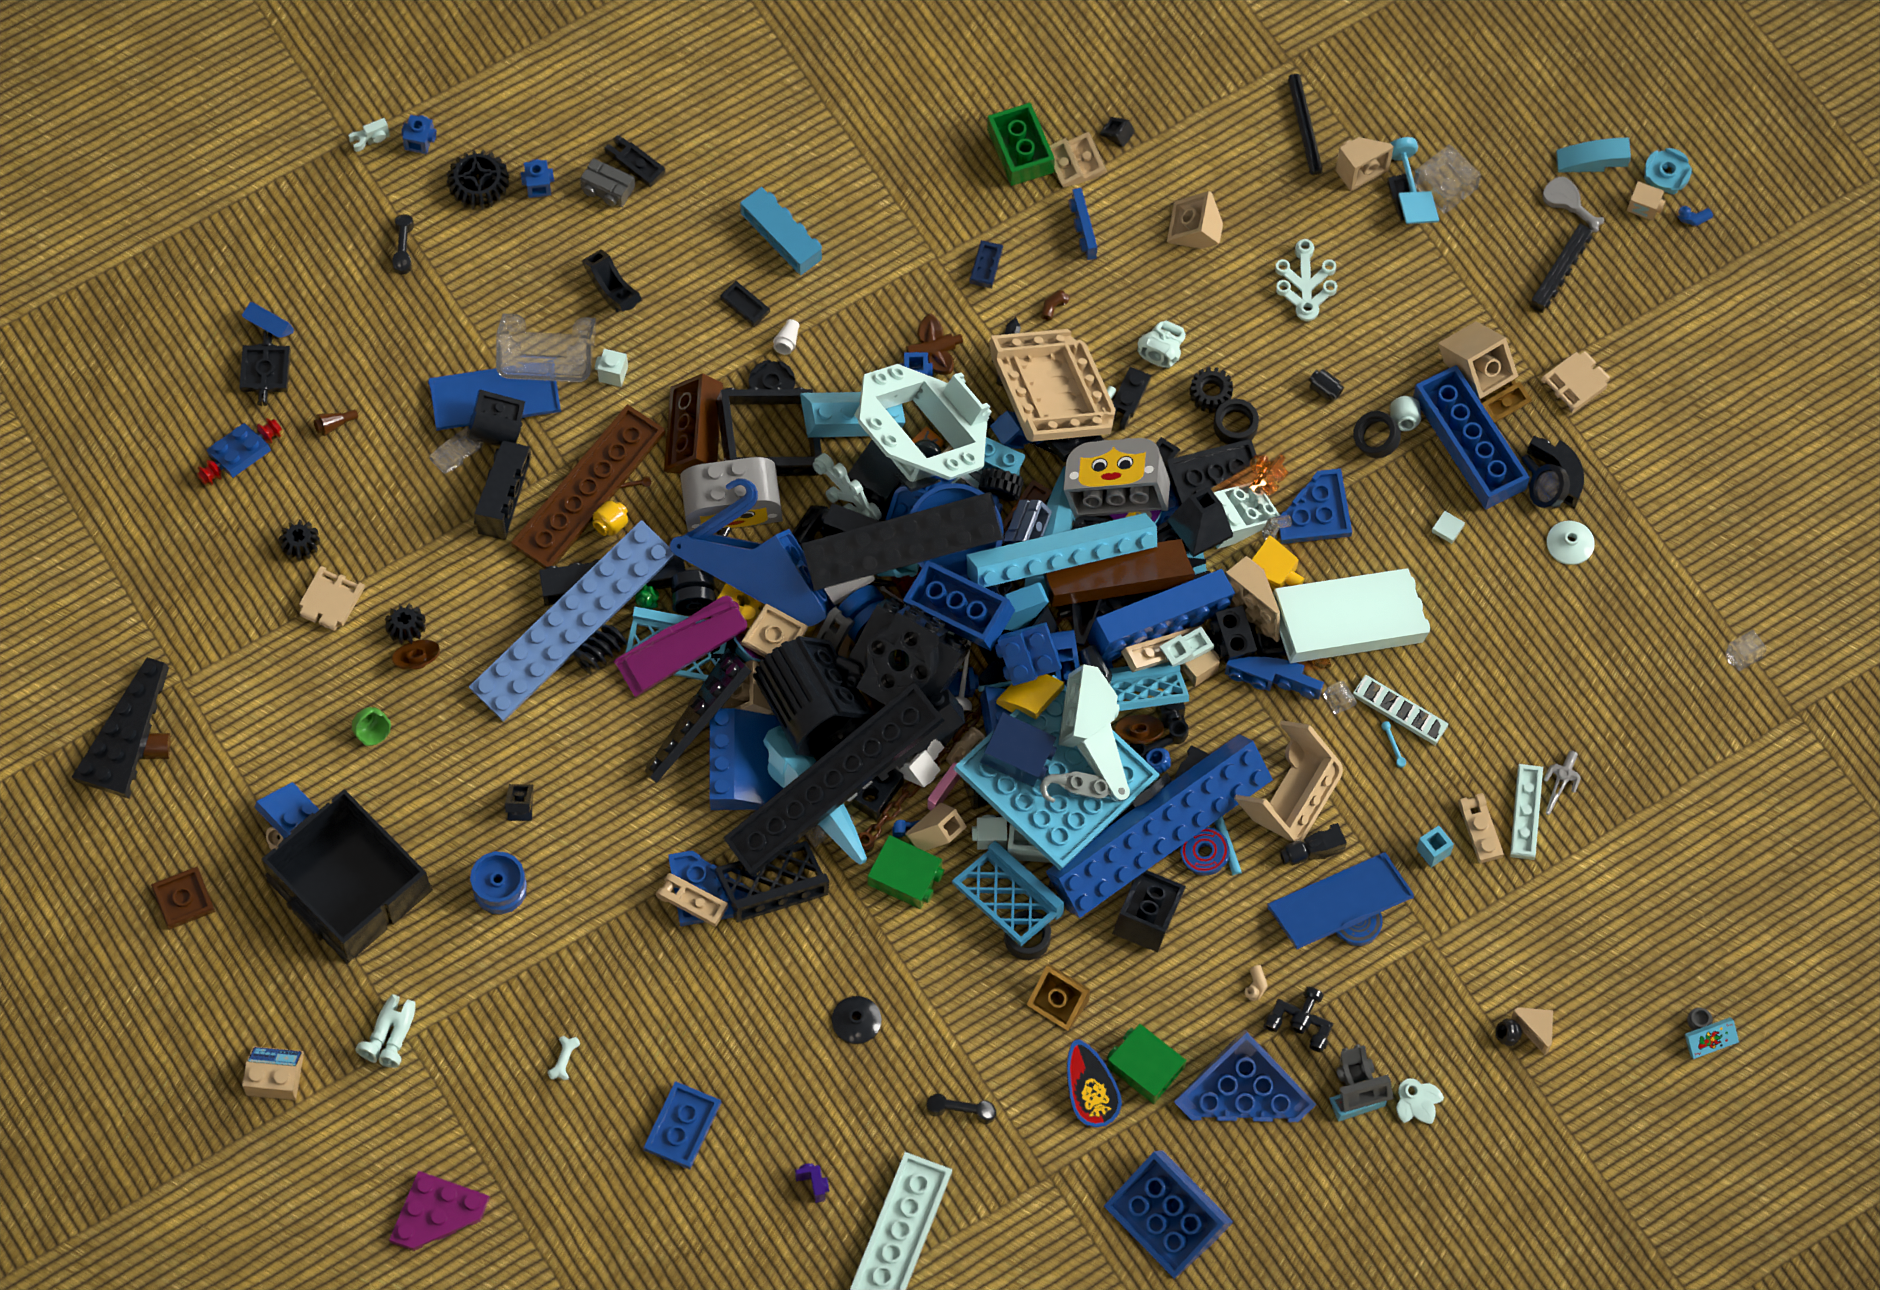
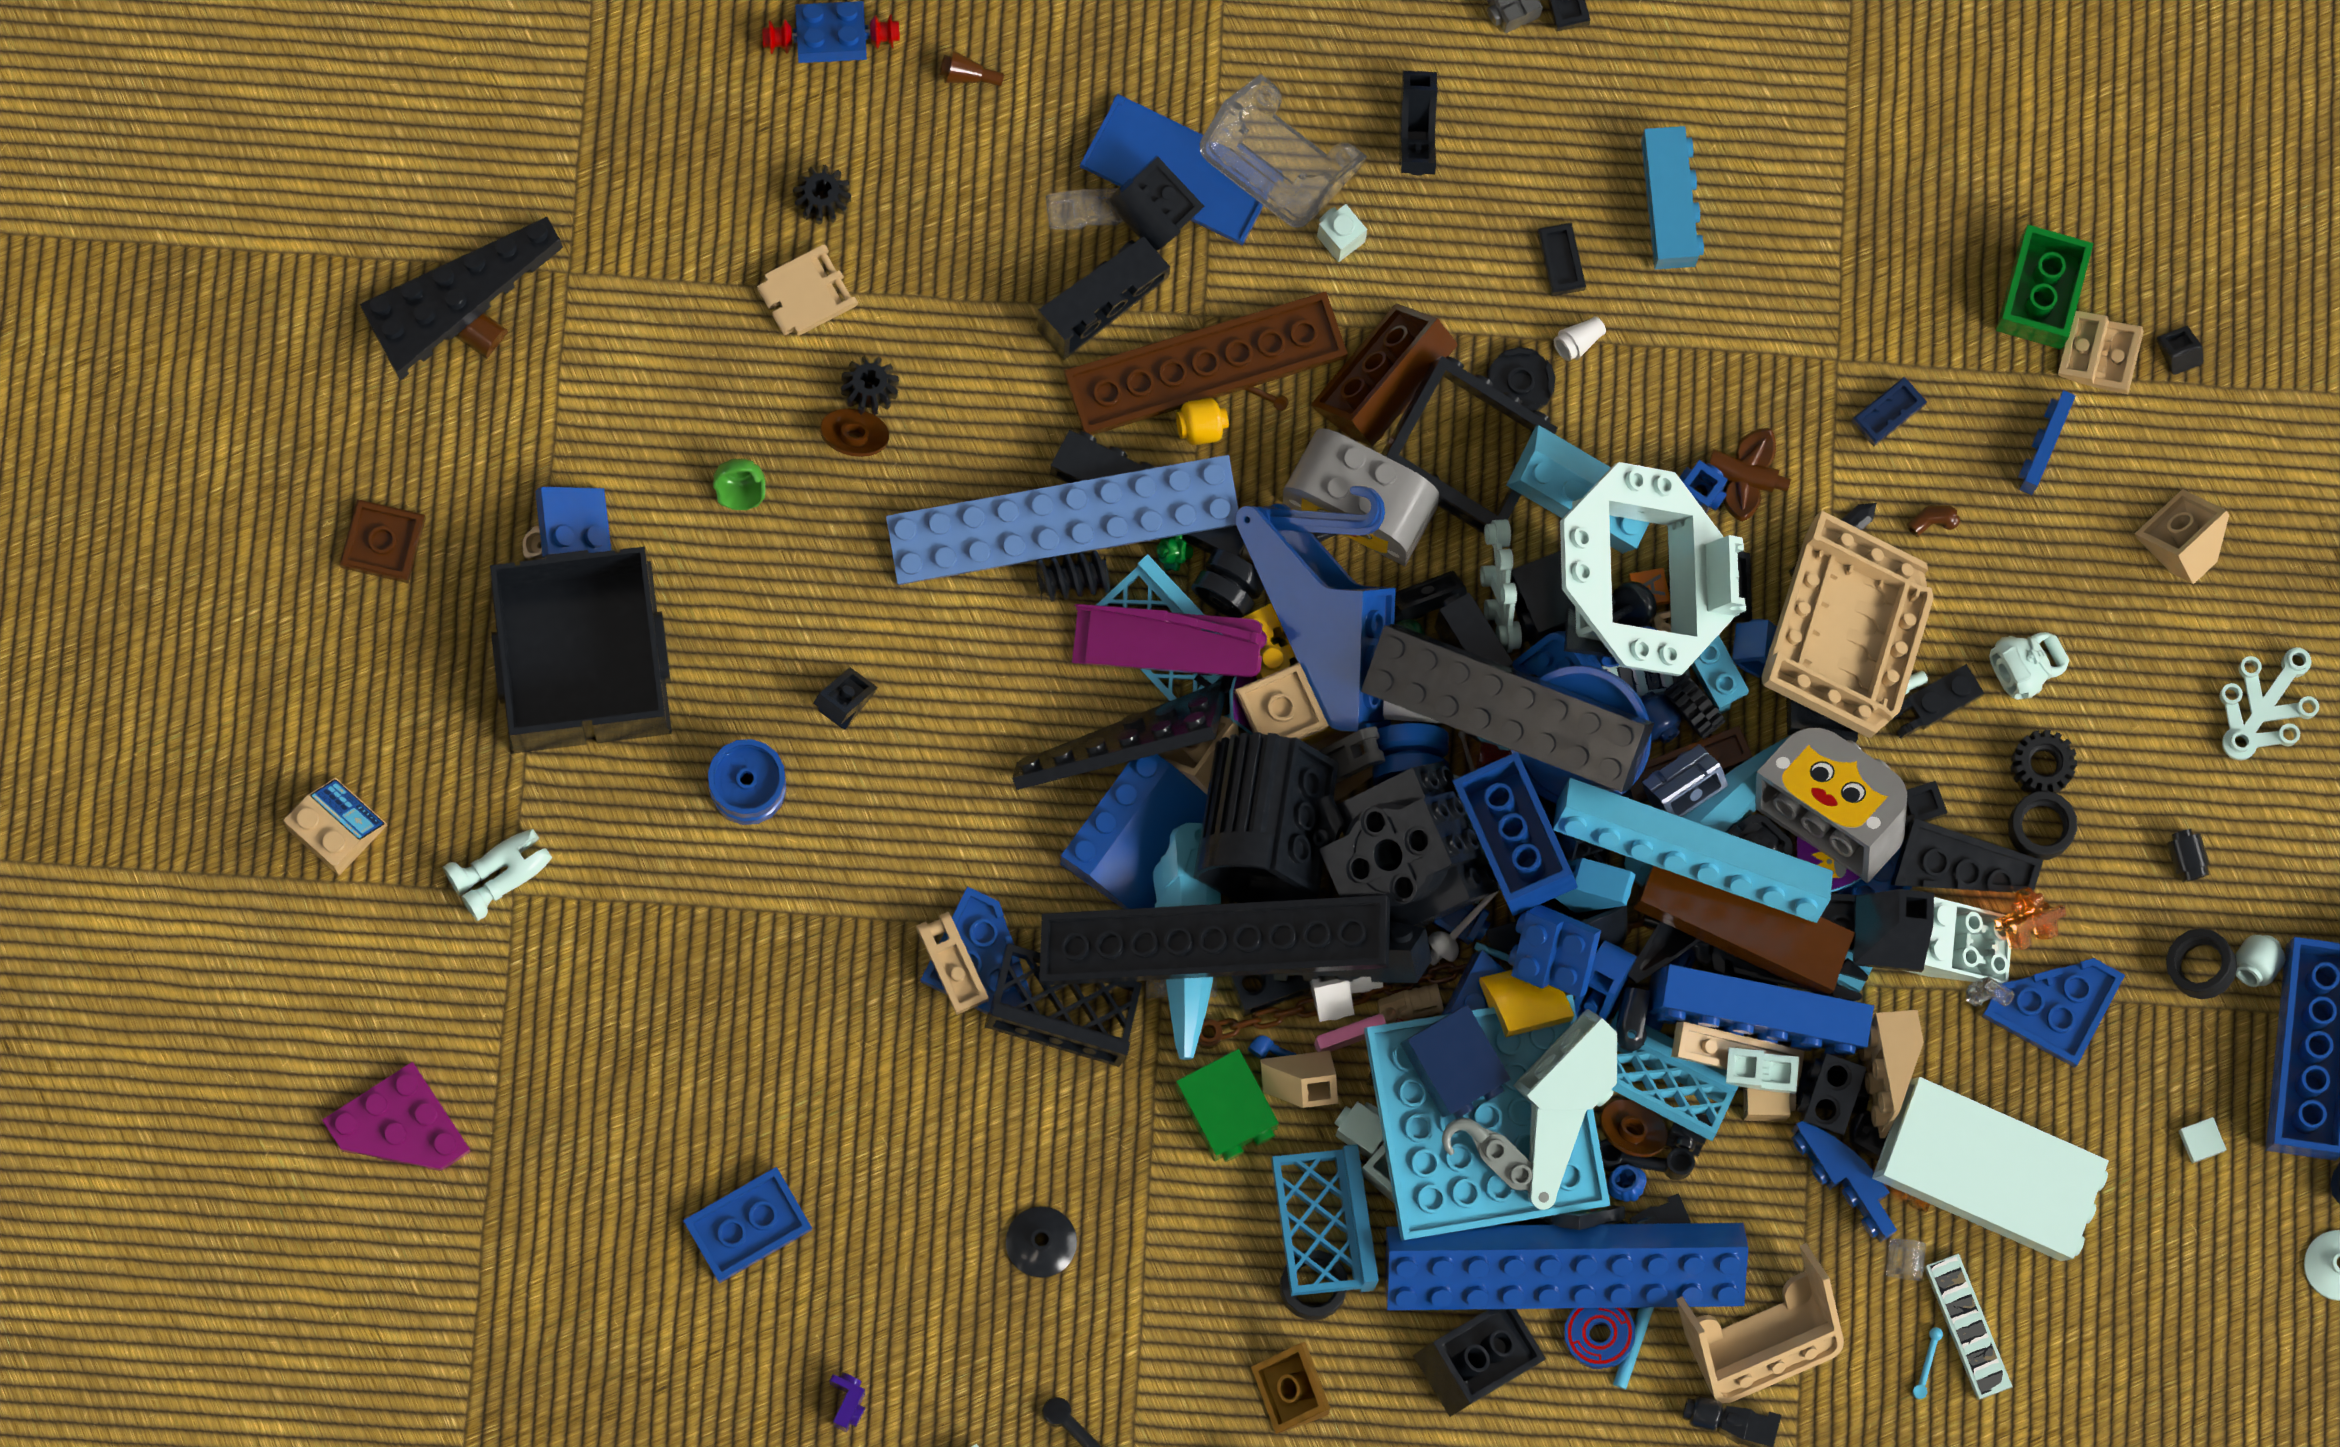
camera: 30 degrees right, 10 degrees up
light aqua piece [548,1036,580,1081] -> none
yellow torso [1252,535,1305,592] -> none

